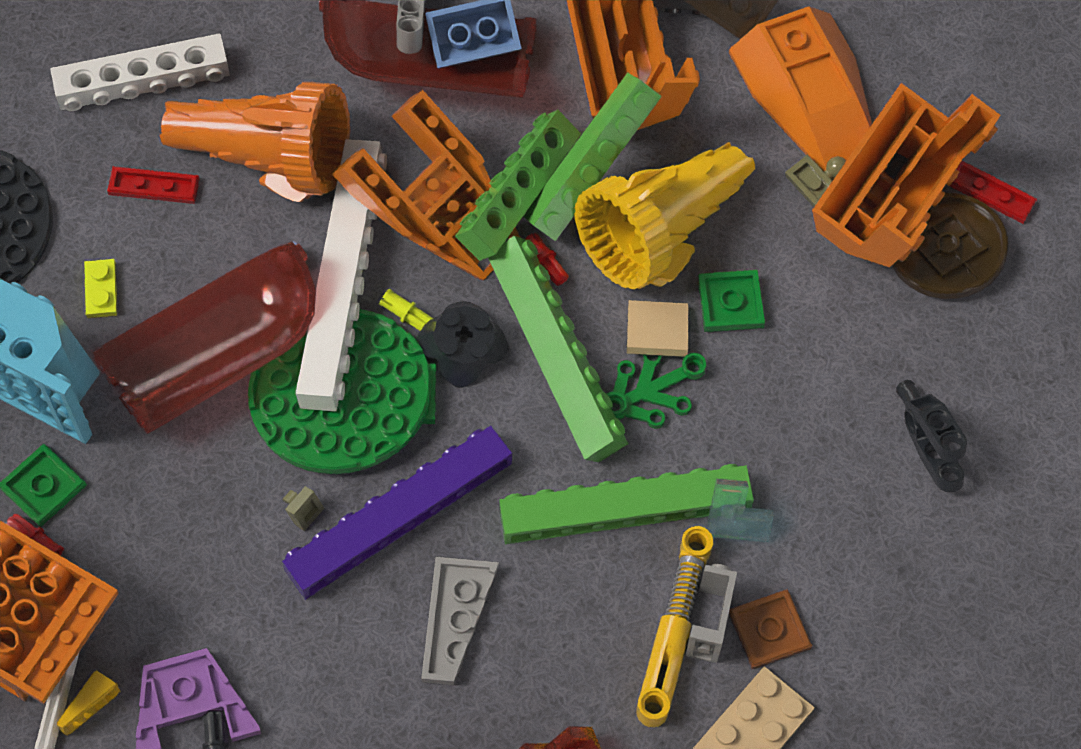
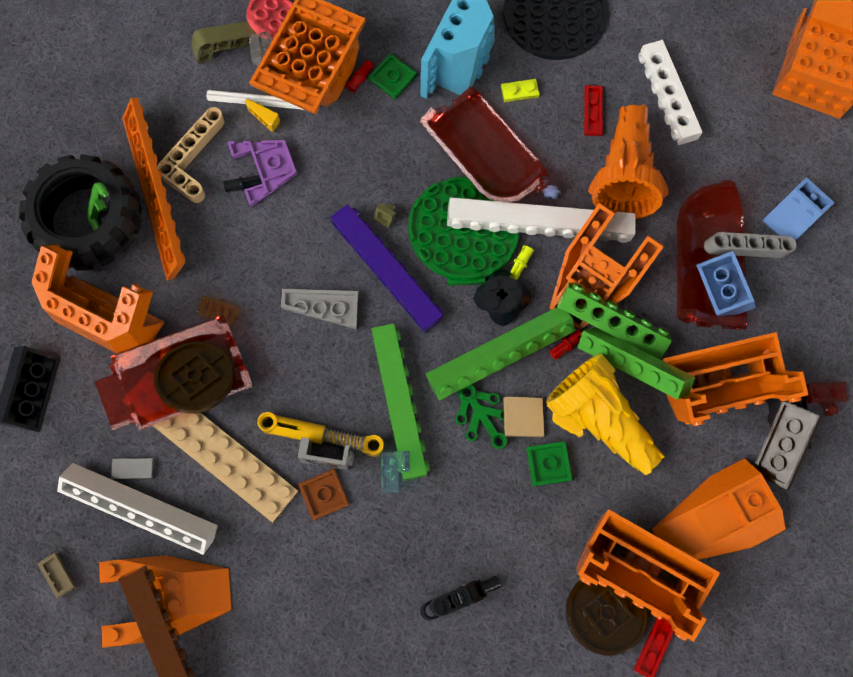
camera: 85 degrees right, 10 degrees up
olive plate [785,154,847,207] -> none

